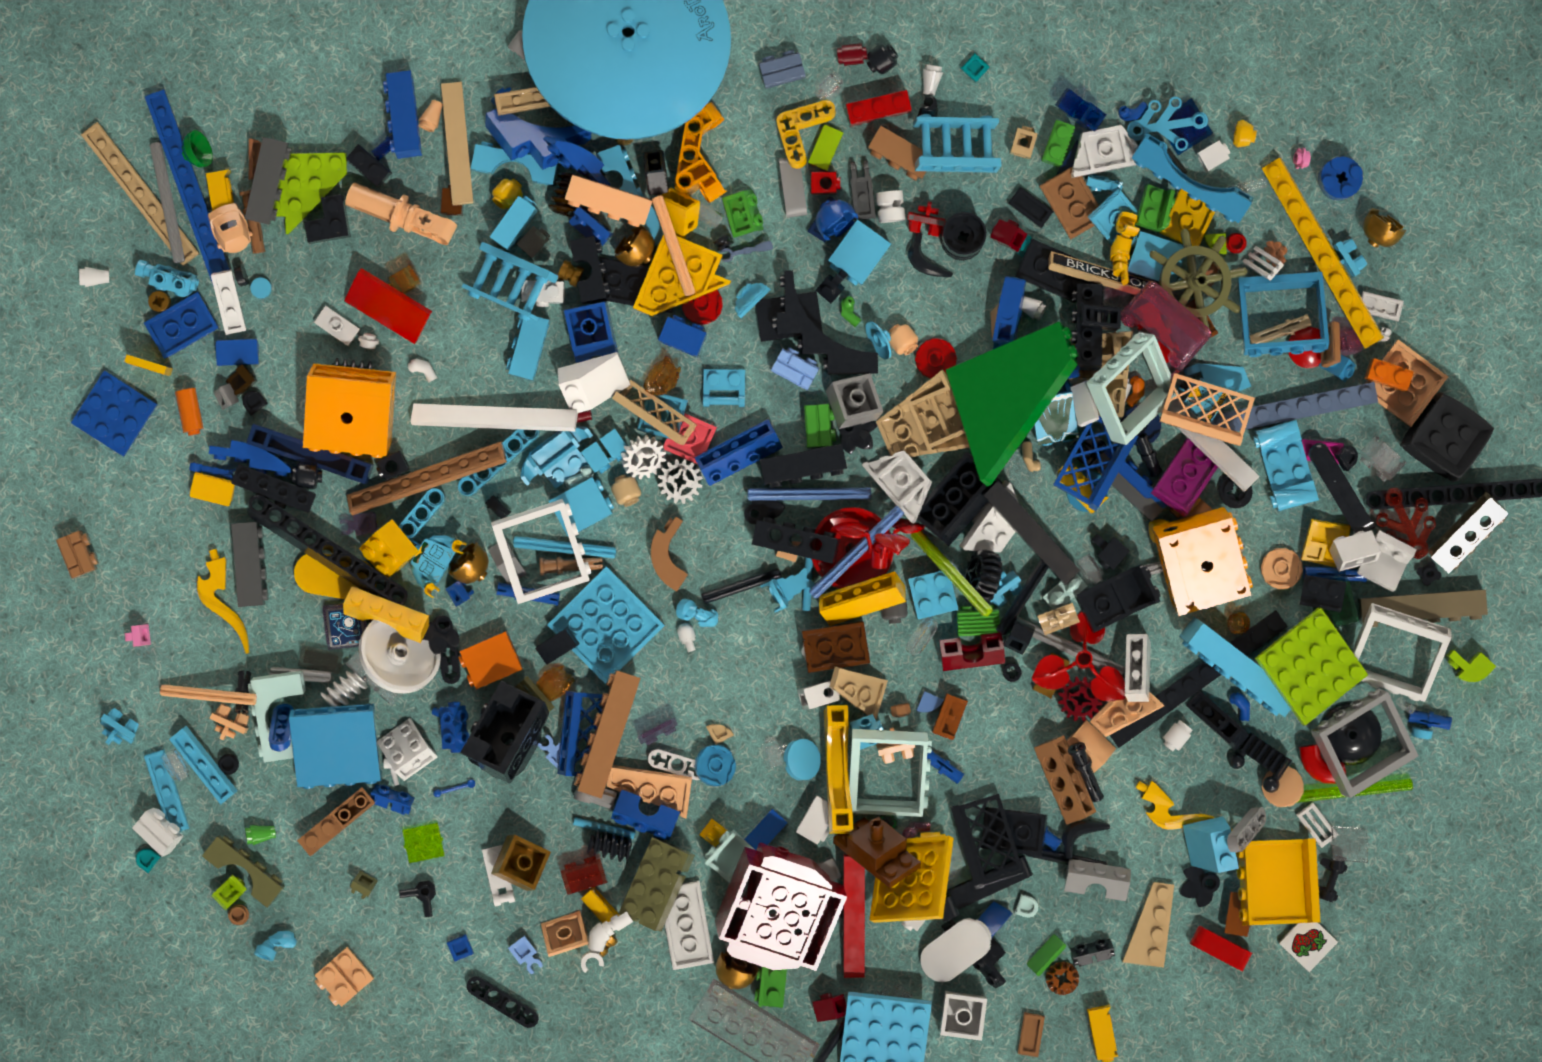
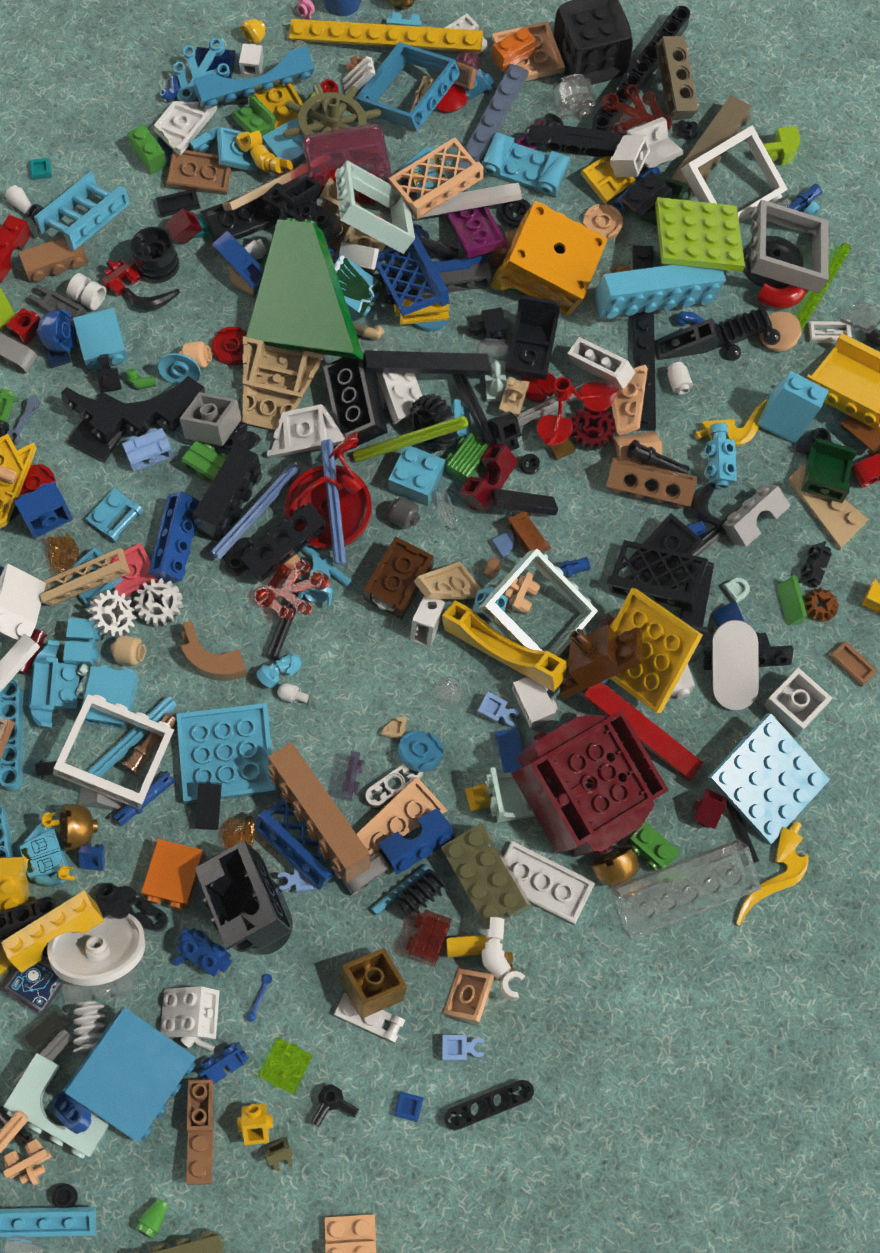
camera: 55 degrees left, 20 degrees down
medium azure tile [735,283,771,318] -> none
medium azure tile [783,739,821,780] -> none
yellow brick [819,571,906,626] -> none
tan brick [1010,126,1038,160] -> none
clear blue brick [1055,88,1107,132] -> none
light grey beam [1227,807,1266,852] -> none
none -> yellow brick [237,1103,273,1146]
none -> clear red plant [254,559,329,620]
none -> light blue plate [477,691,520,727]
none -> black tile [491,488,558,516]
none -> medium azure brick [704,423,737,489]
none -> dark green panel [801,438,857,503]

